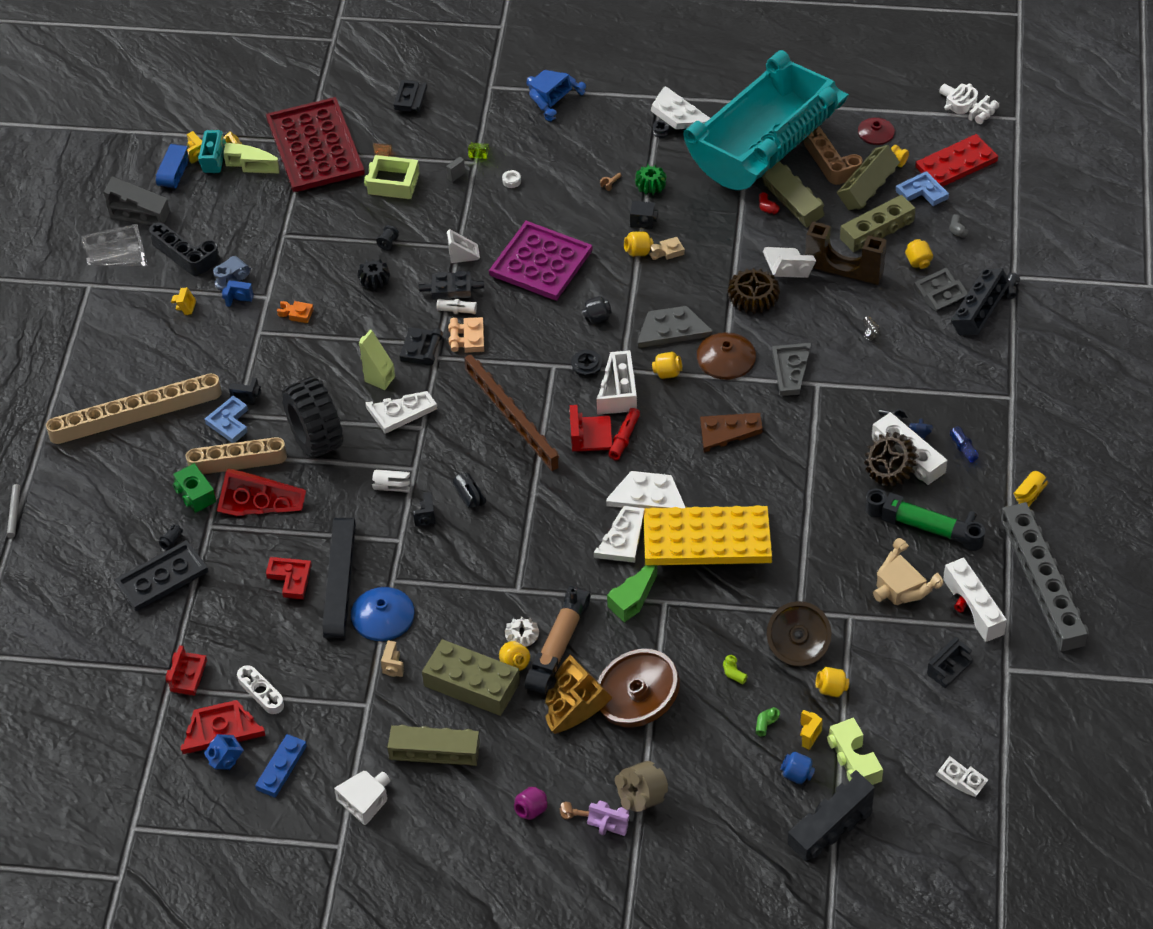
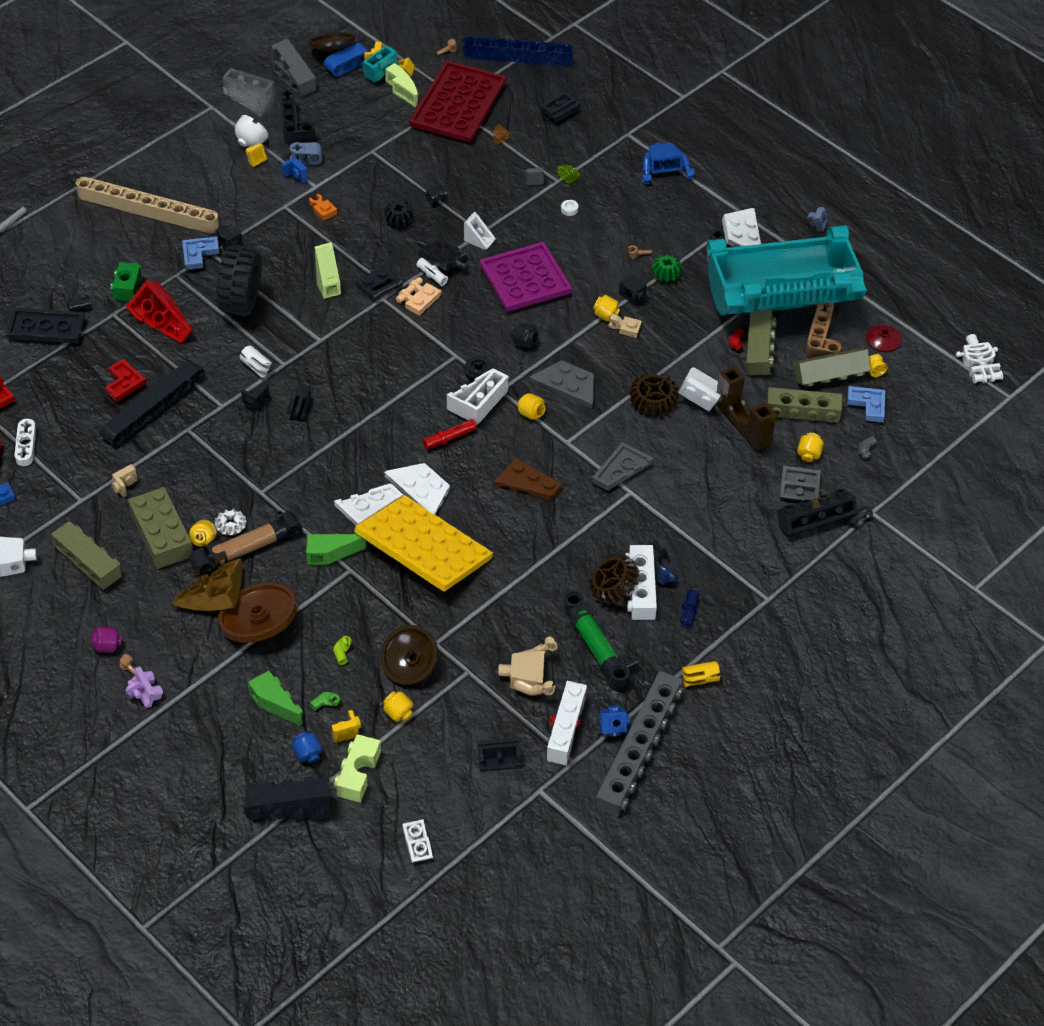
camera: 35 degrees right, 0 degrees up
tan beam [186,437,287,474] -> none
blue dish [351,587,414,641] -> none
yellowish green window [364,155,419,199] -> none
white wing [365,391,437,434] -> none
reddish brown plate [464,354,559,471] -> none
red bracket [570,405,612,452] -> none
dark tan brick [614,761,668,812] -> none
reddish brown dish [697,332,756,380] -> none
clear smoke arm [862,316,880,340] -> none
red plate [915,134,998,187] -> none
none -> white cylinder [235,115,269,147]
none -> bright green slope [248,671,303,726]
none -> dark brown dish [308,33,356,55]
none -> medium nougat hand [436,39,457,55]
none -> clear blue beam [462,36,573,66]
none -> blue brick [599,705,630,736]
none -> sand blue tile [807,207,828,232]

